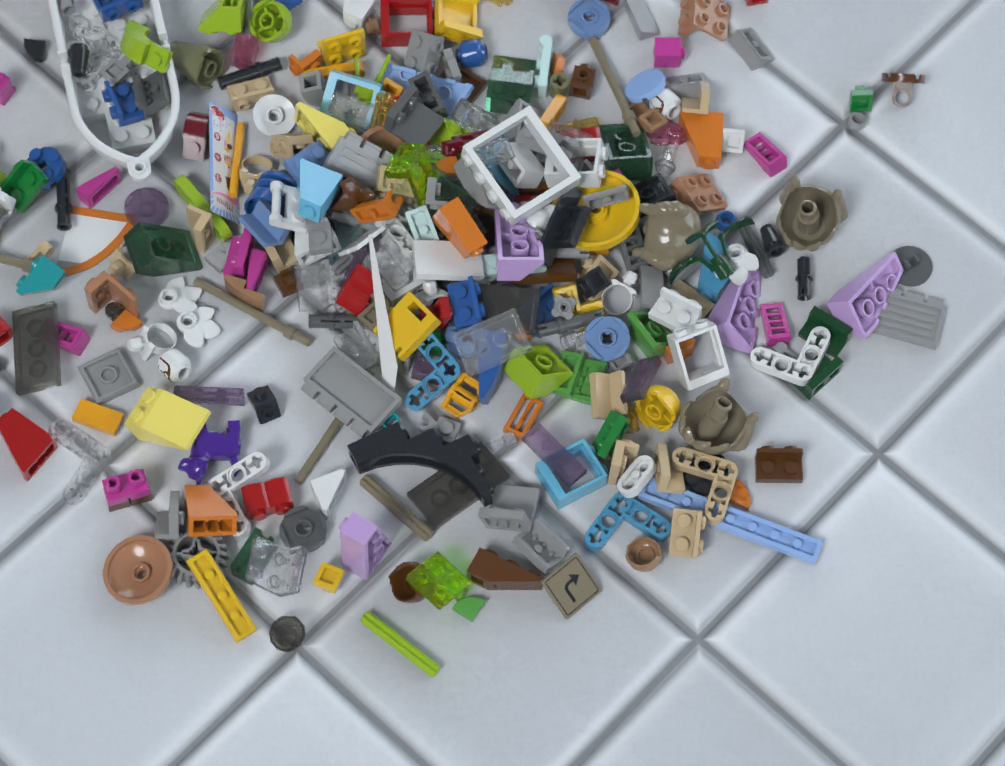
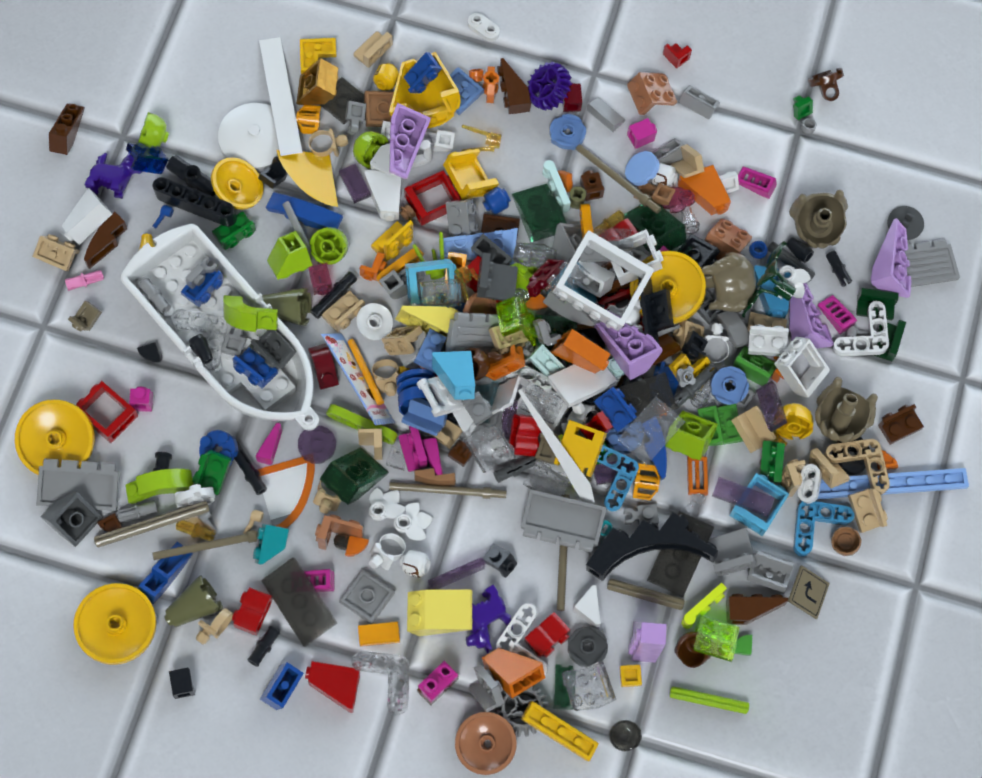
camera: 30 degrees left, 5 degrees up
light grey plate [443,48,461,83] -> none
light grey slope [583,185,630,210] -> none
none -> neon yellow plate [681,583,727,629]

